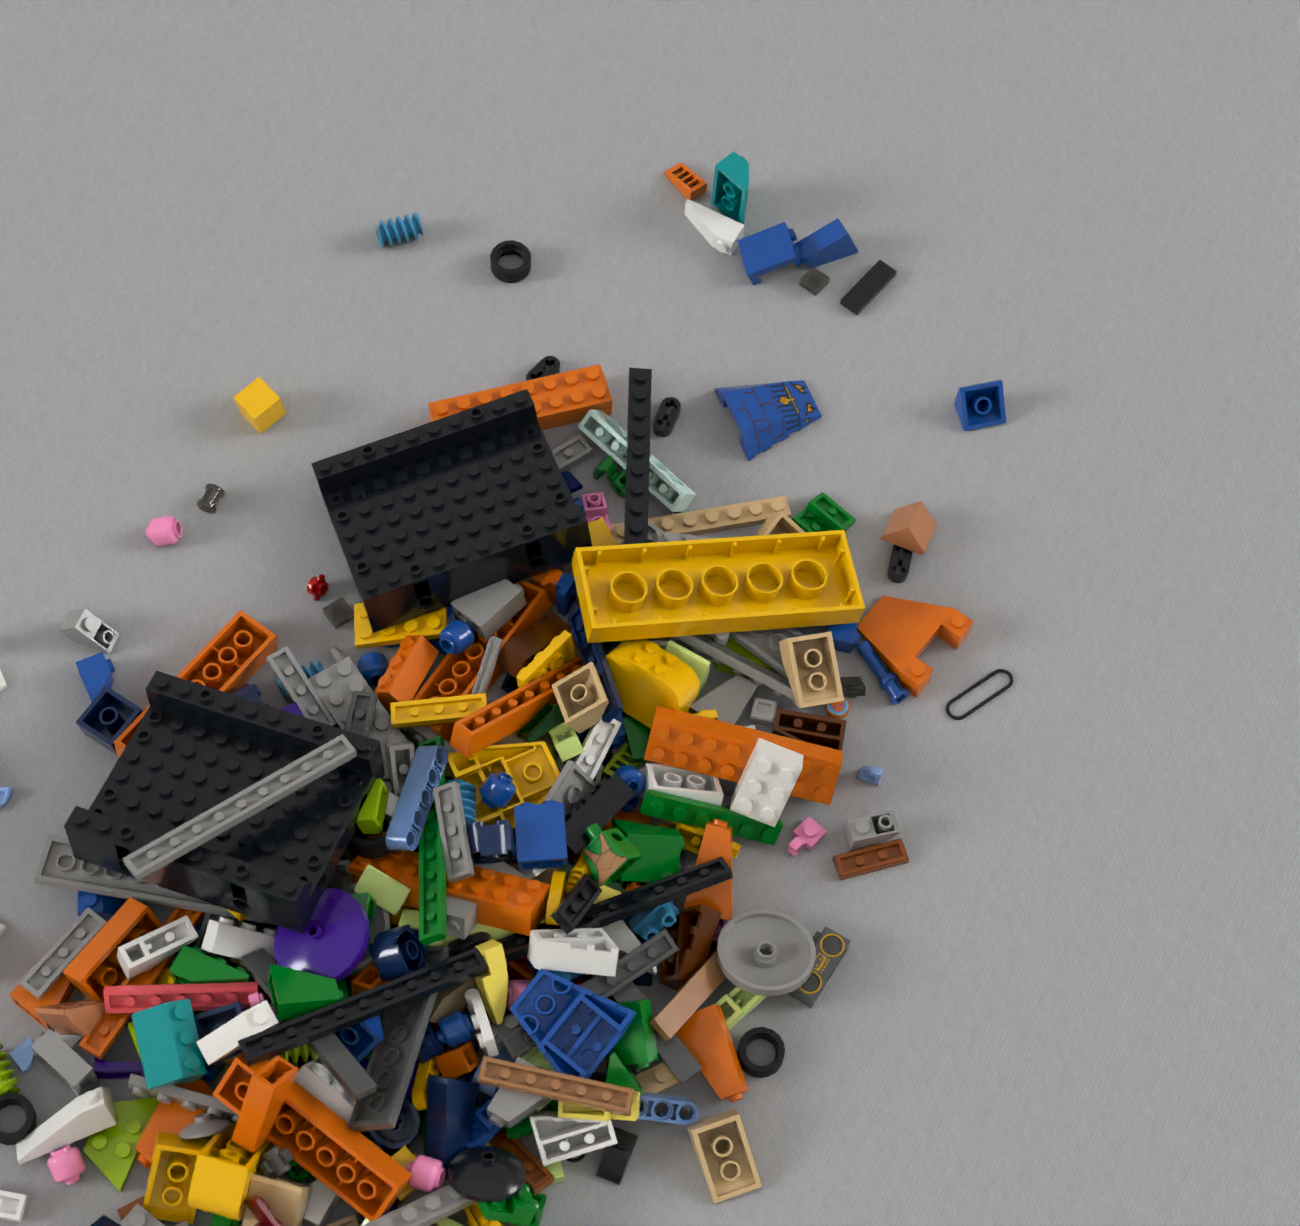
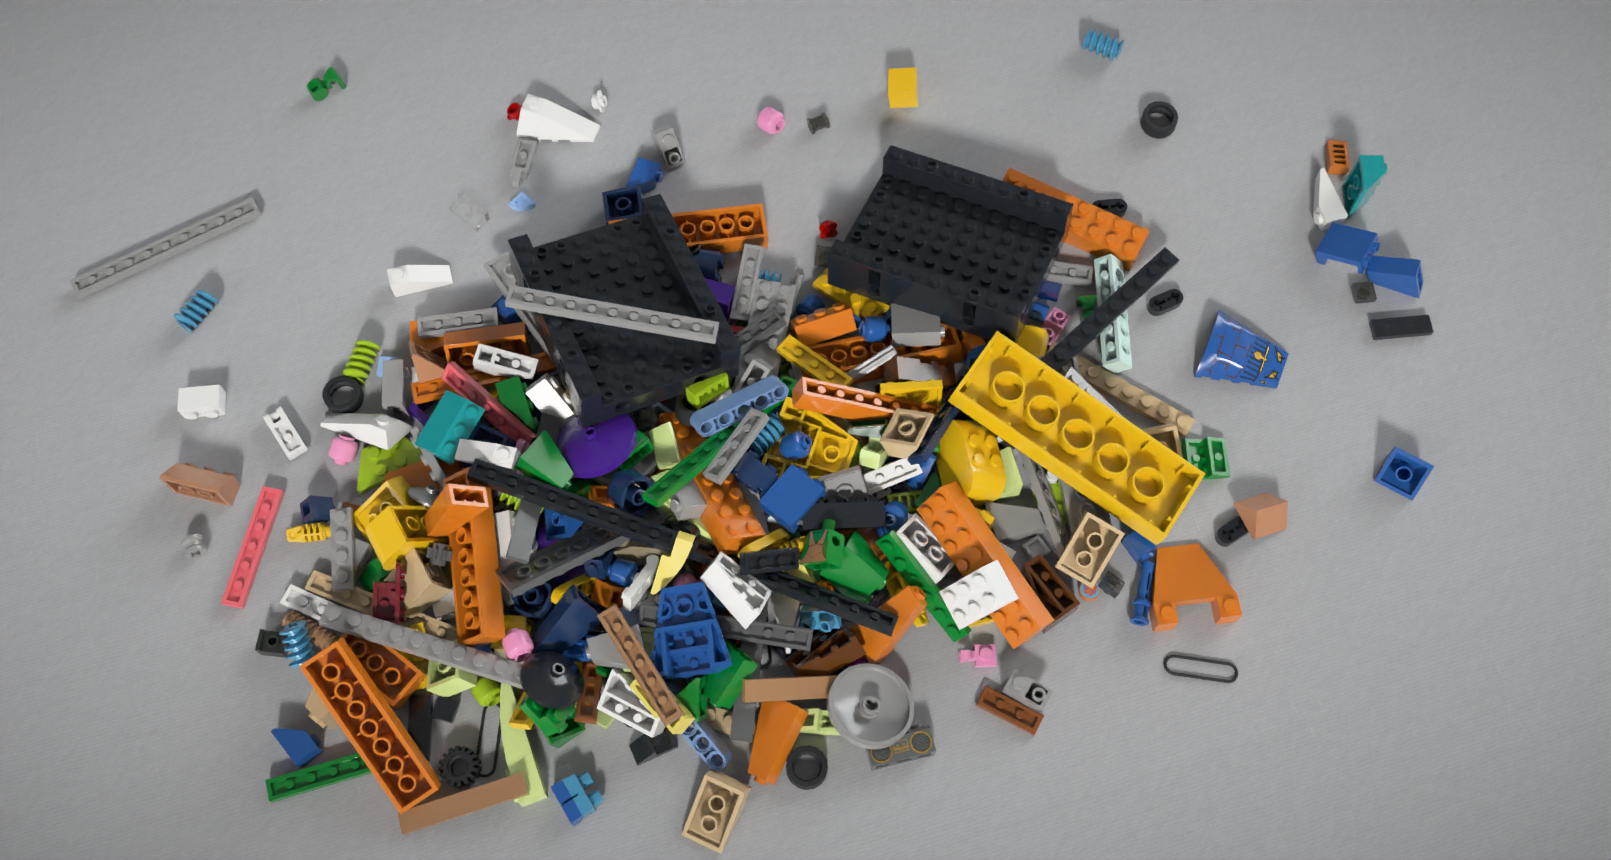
camera: 50 degrees right, 5 degrees up
light blue tile [856,766,883,786] -> none

